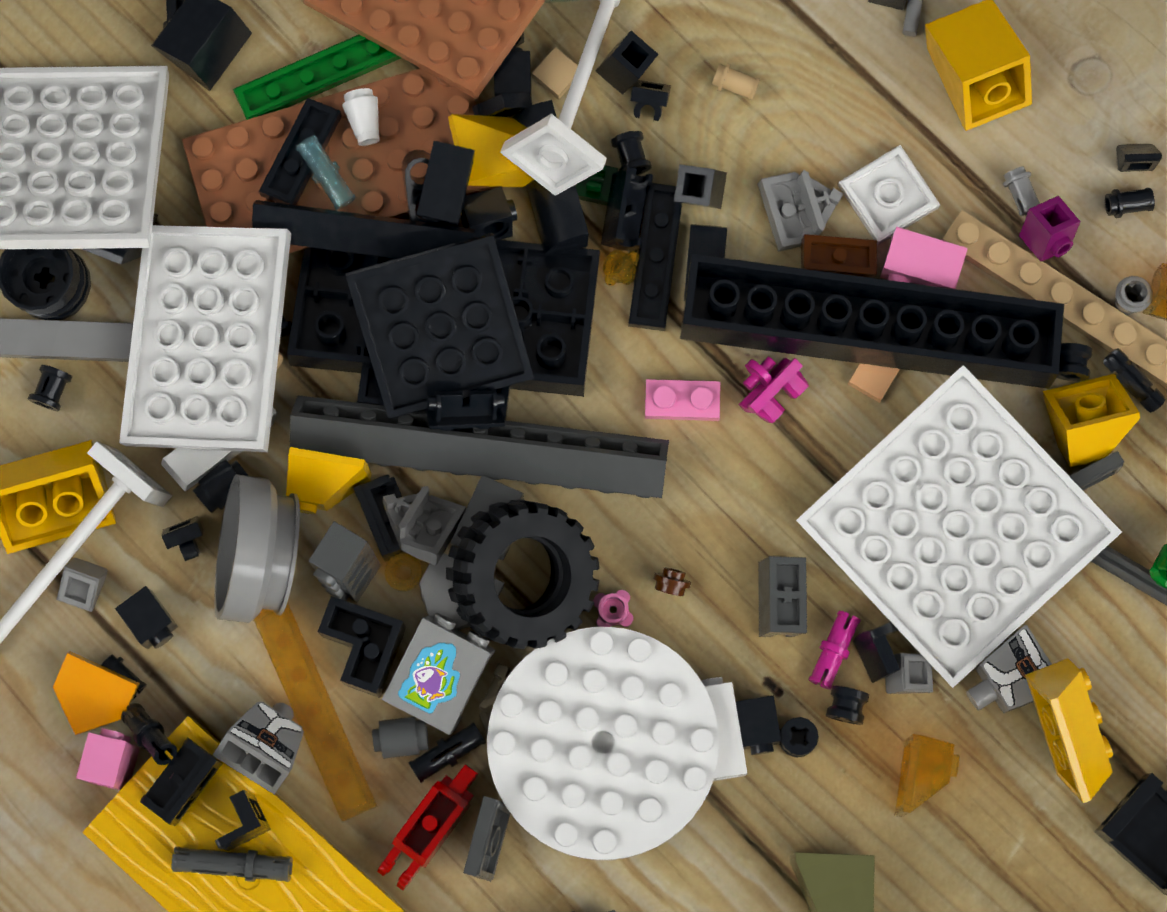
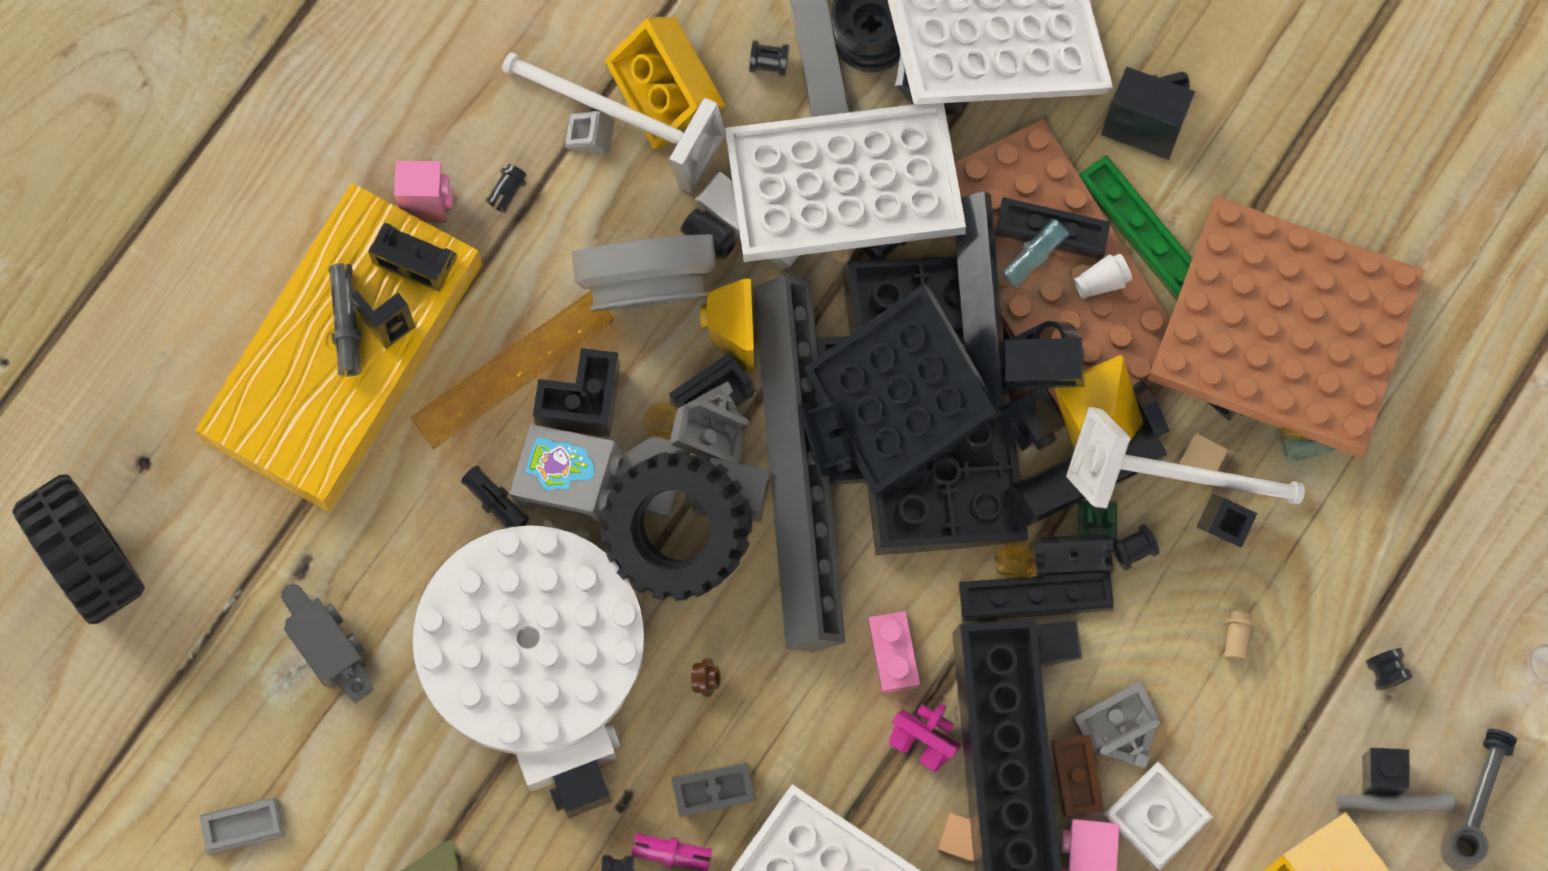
camera: 75 degrees right, 5 degrees down
light orange slope [53,651,140,735] -> none
black brick [115,586,178,649] -> none
black pin [121,703,177,765] -> none
black tile [161,516,204,561] -> none
light grey torso [212,702,304,795] -> none
dark grey brick [309,521,381,603] -> none
dark grey brick [372,717,429,759] -> none
red hinge [377,764,478,891] -> none
dark grey tile [463,796,511,882] -> none
black brick [494,47,532,100] -> none
bright pink plate [593,590,633,627] -> none
black tile [630,80,671,121] -> none
black brick [674,164,727,209] -> none
black wheel [779,717,819,758] -> none

